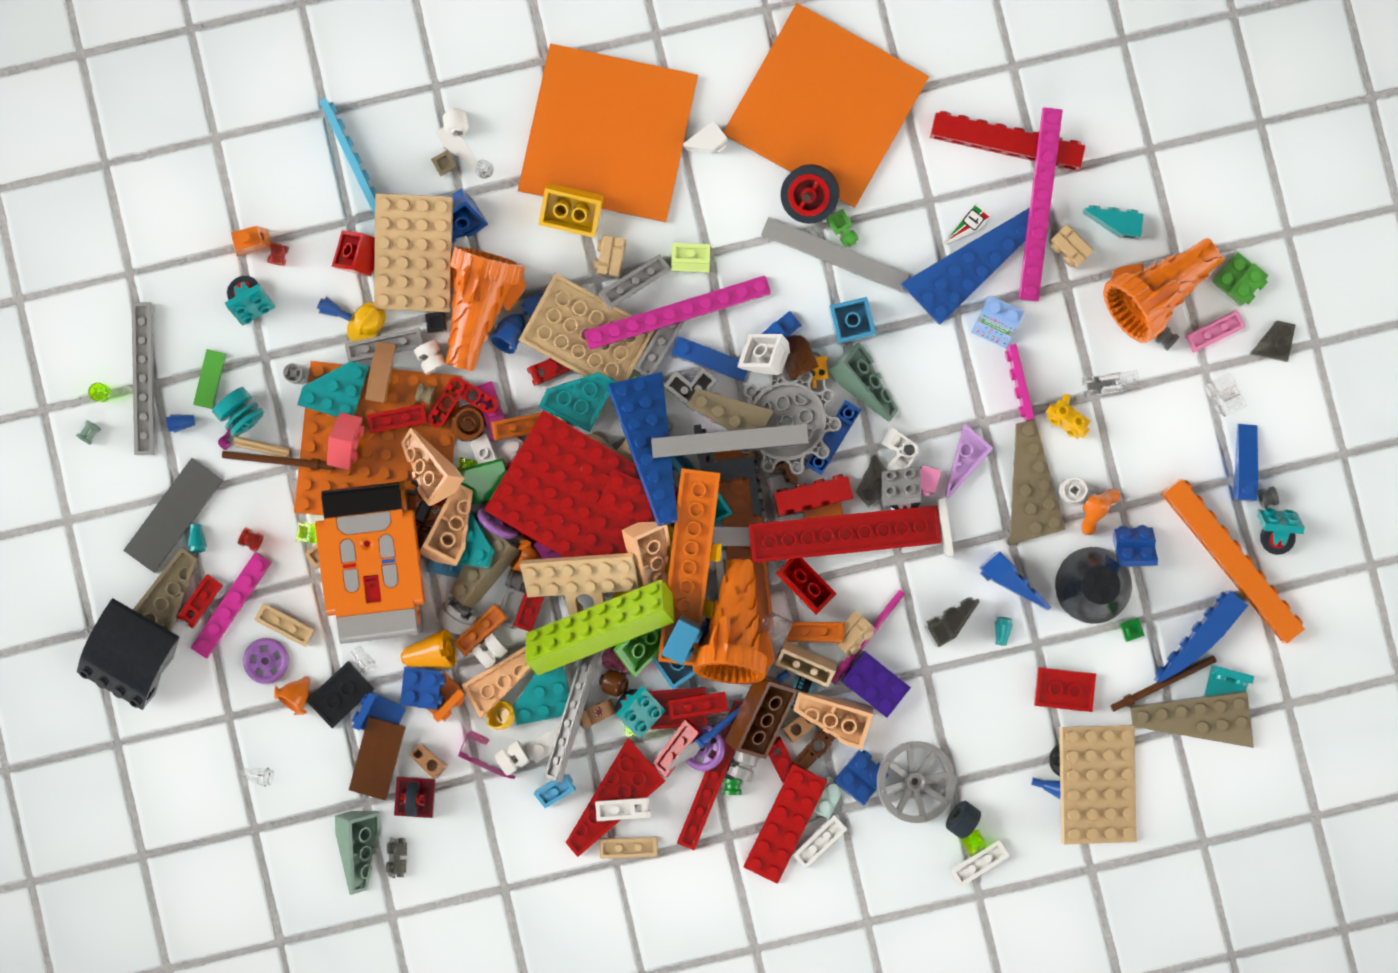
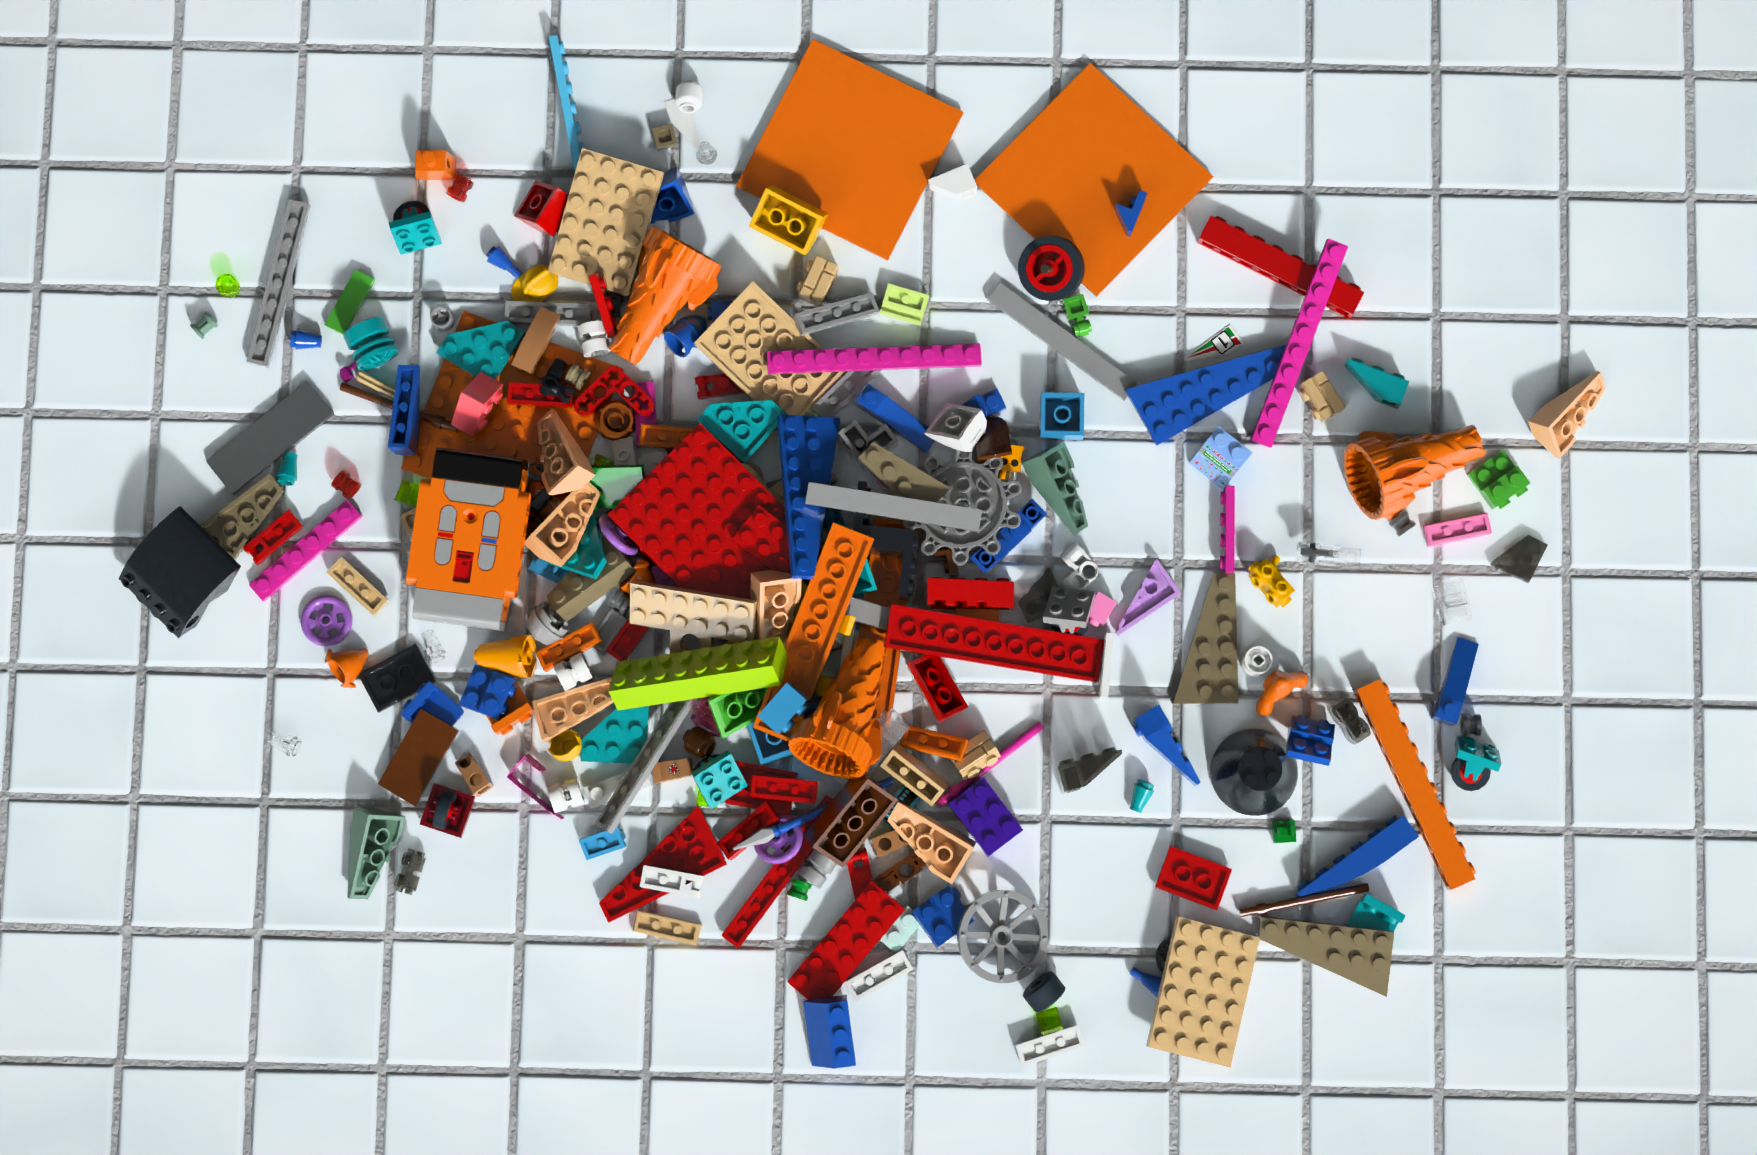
camera: 10 degrees right, 5 degrees down
none -> blue slope [388,365,420,455]
none -> black bar [539,358,575,404]
none -> red plate [588,271,619,338]
none -> blue slope [803,995,856,1069]
none -> blue slope [1114,190,1147,237]
none -> clear smoke brick [1329,698,1371,745]
none -> light nougat wedge [1528,371,1606,459]

